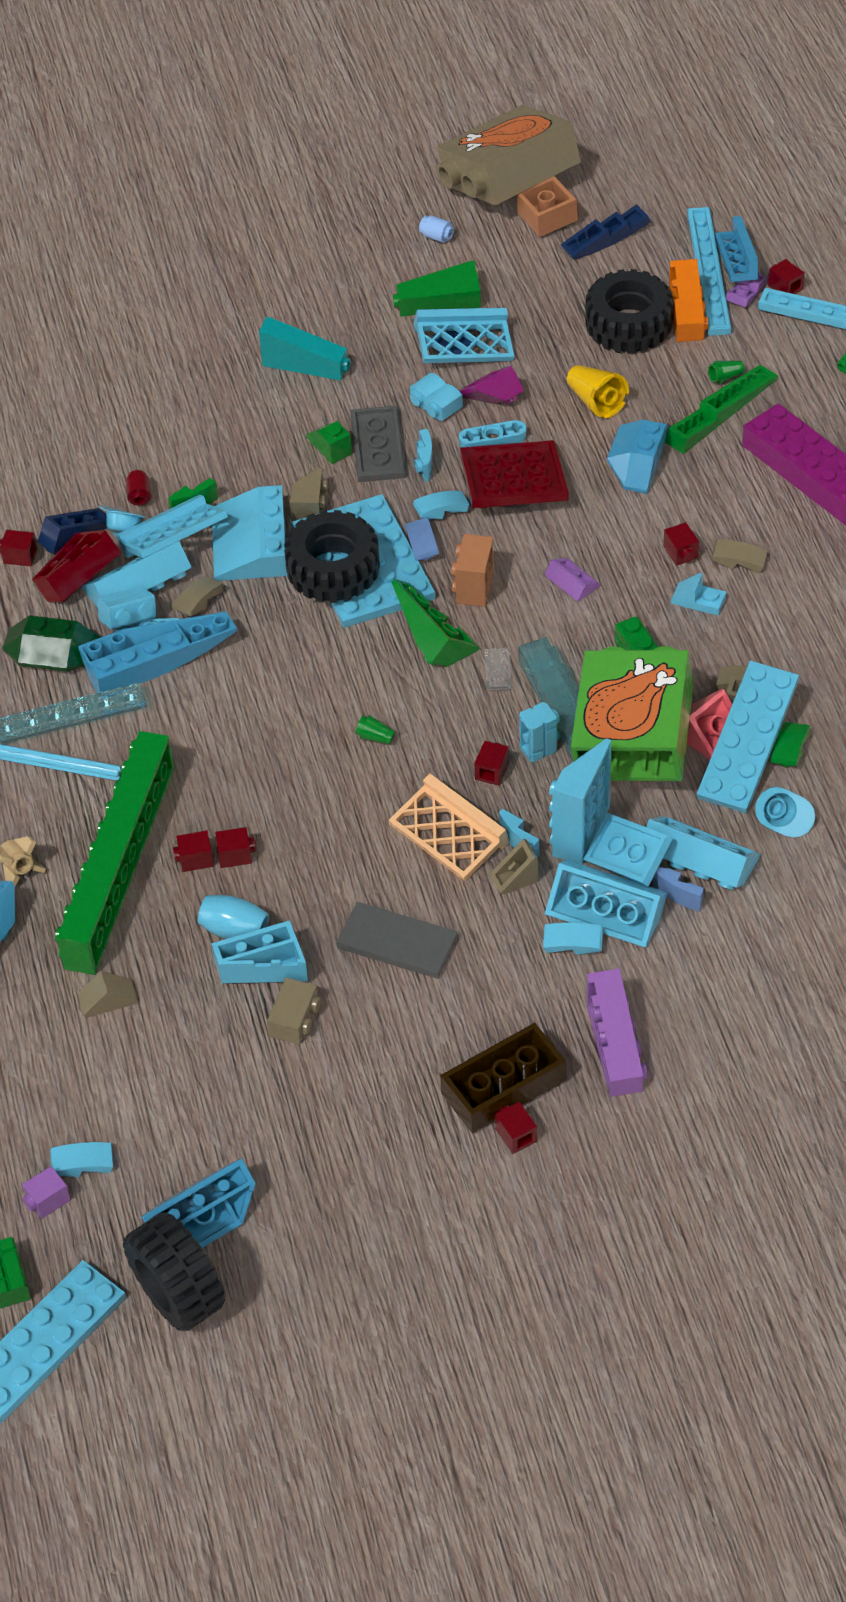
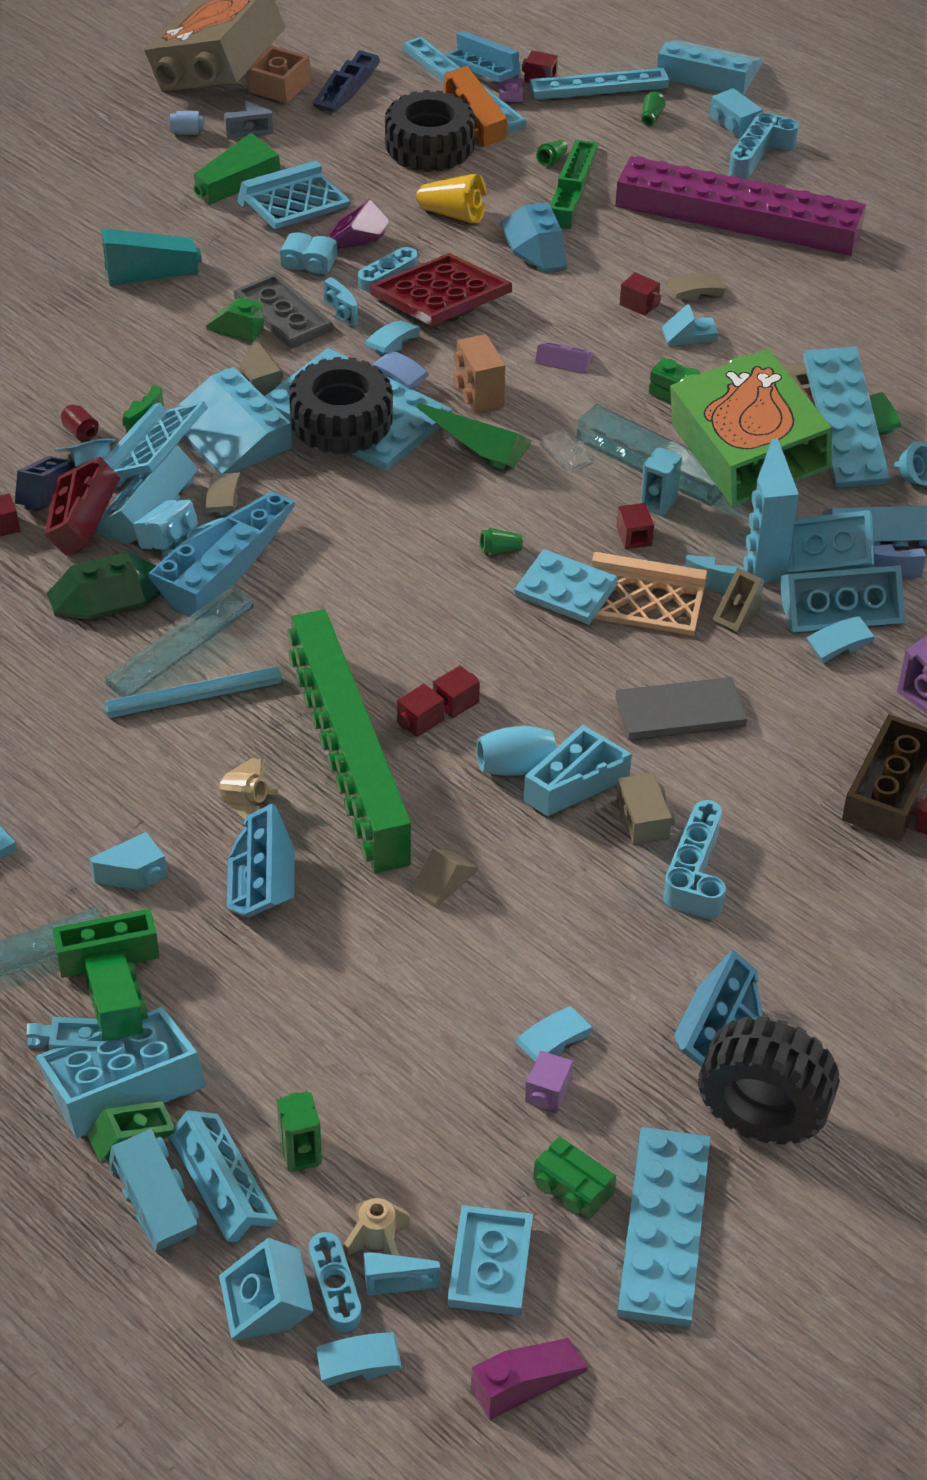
camera: 35 degrees left, 5 degrees down
none -> sand blue slope [224,101,273,139]
none -> medium azure plate [514,549,618,625]
none -> medium azure beam [663,800,726,919]

